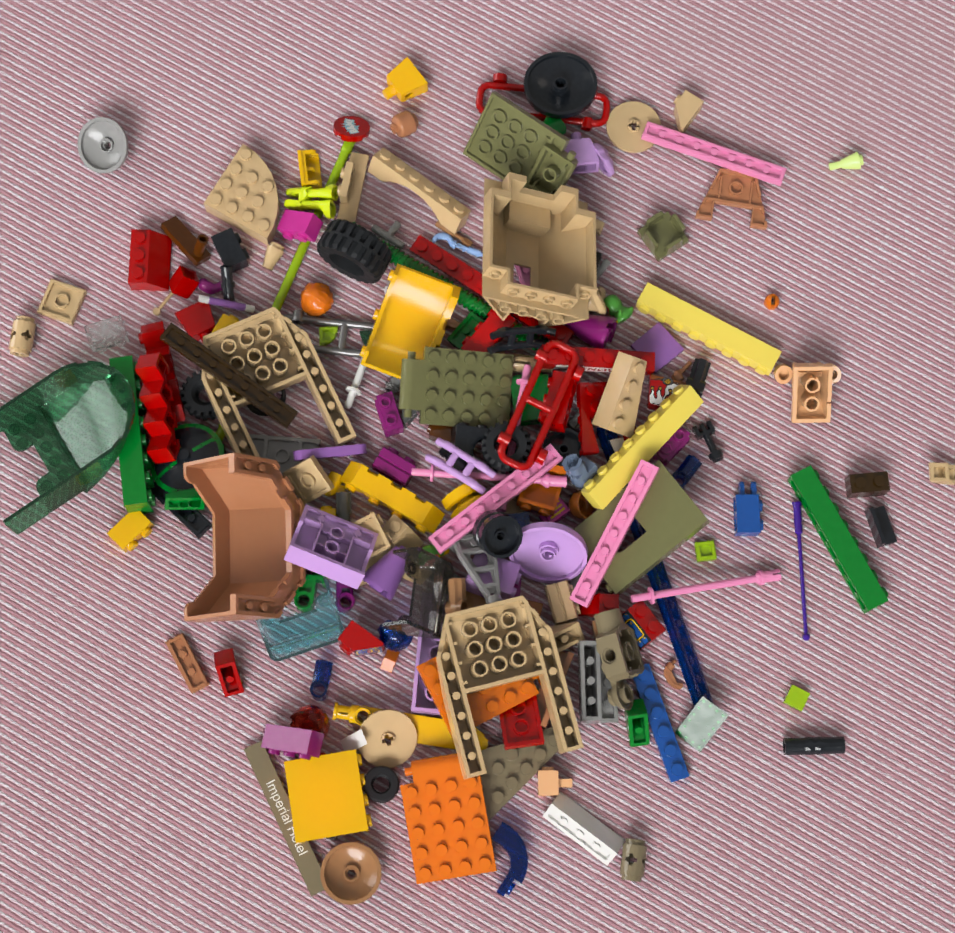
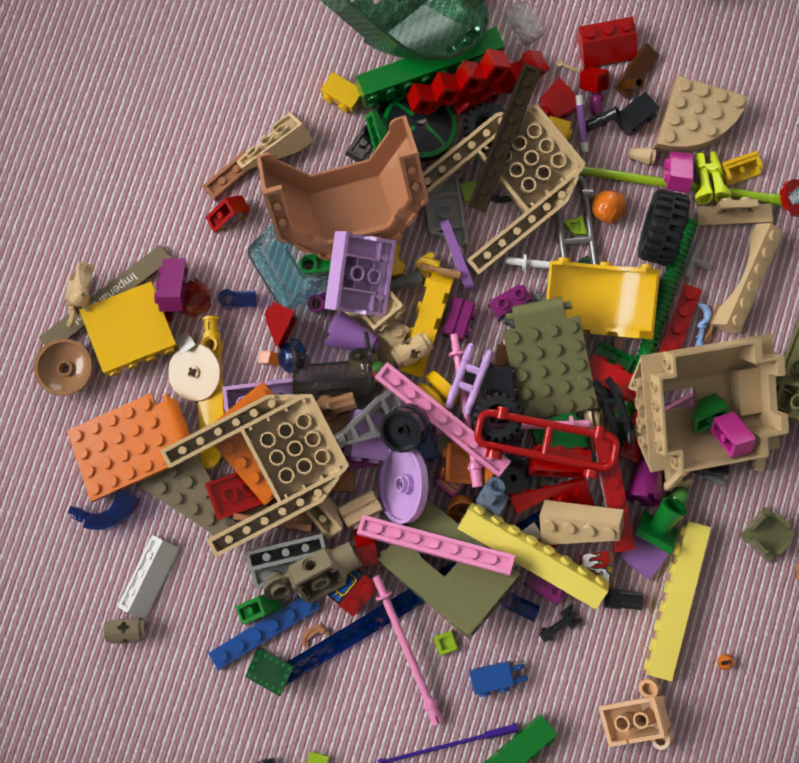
camera: 80 degrees right, 5 degrees up
tan tile [283,455,335,505] -> none
black tyre [363,766,400,803] -> none
light nougat brick [537,767,572,796] -> none
nougat hand [671,361,692,381] -> none
none -> tan animal [65,260,95,327]
none -> tan wedge [237,112,313,171]
none -> tan piece [391,333,434,368]
none -> medium nougat piece [419,263,462,279]
none -> lime tile [460,180,478,203]
none -> green plant [635,497,687,554]
none -> green slope [692,393,729,435]
none -> dark pink brick [710,412,756,458]

